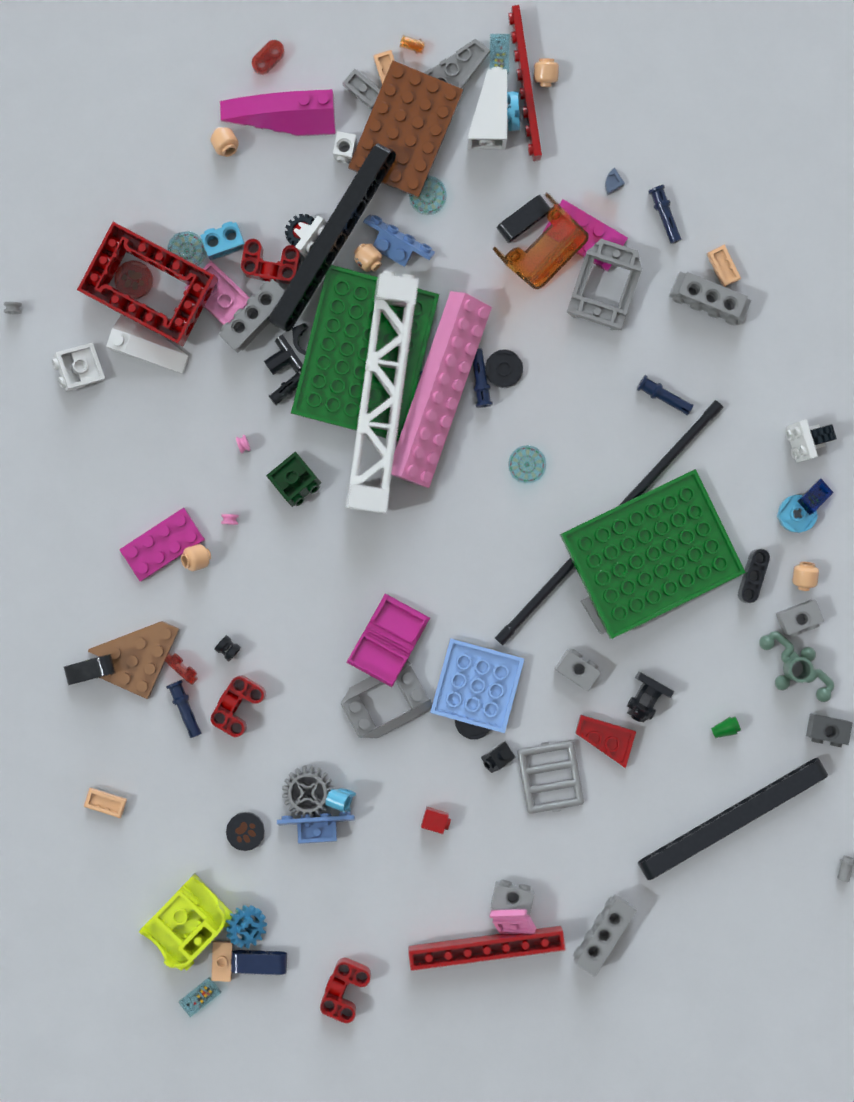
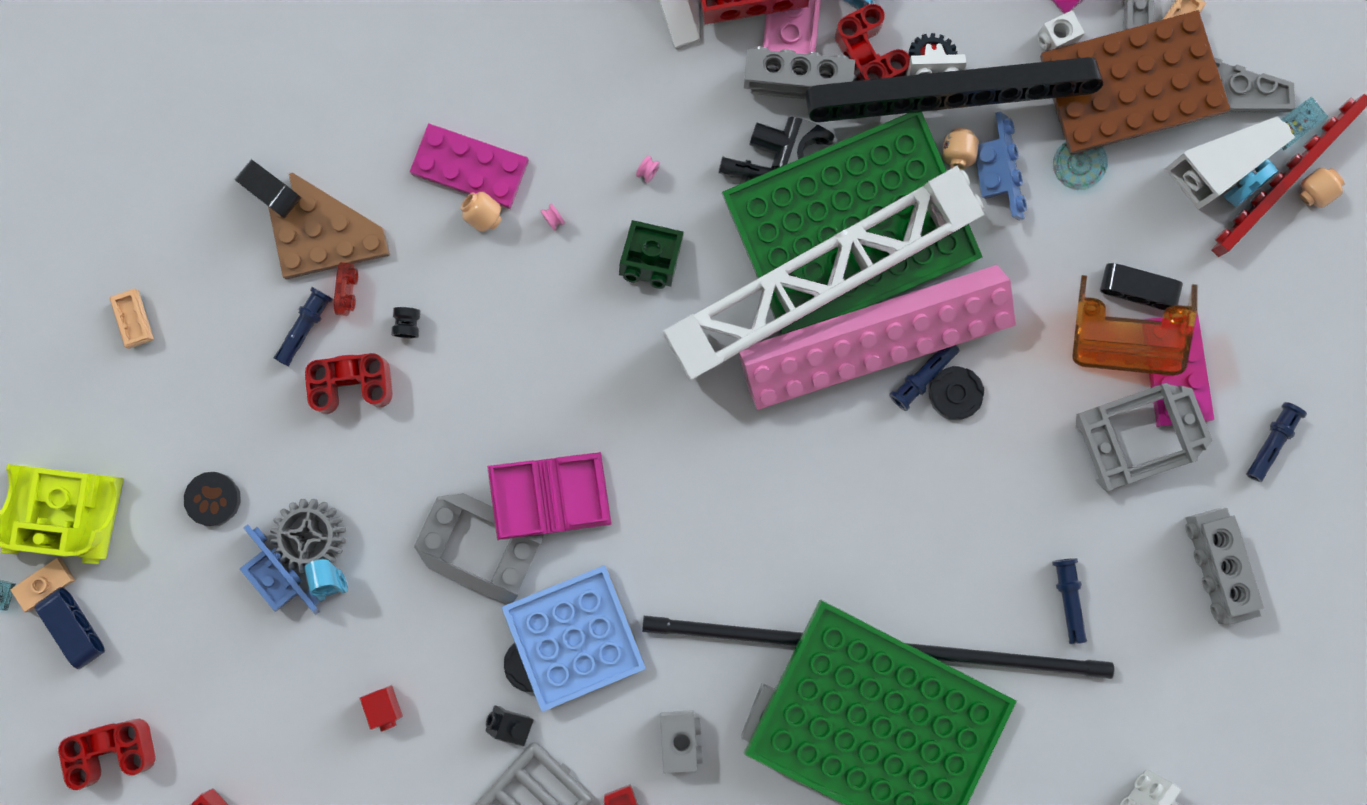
camera: 55 degrees right, 5 degrees down
dark azure gear [225,905,267,949] -> none
clear orange pin [400,35,425,54] -> none
clear light blue tile [508,445,546,484] -> none
sand blue tile [605,167,625,195] -> none
light nougat plate [706,244,741,287] -> none

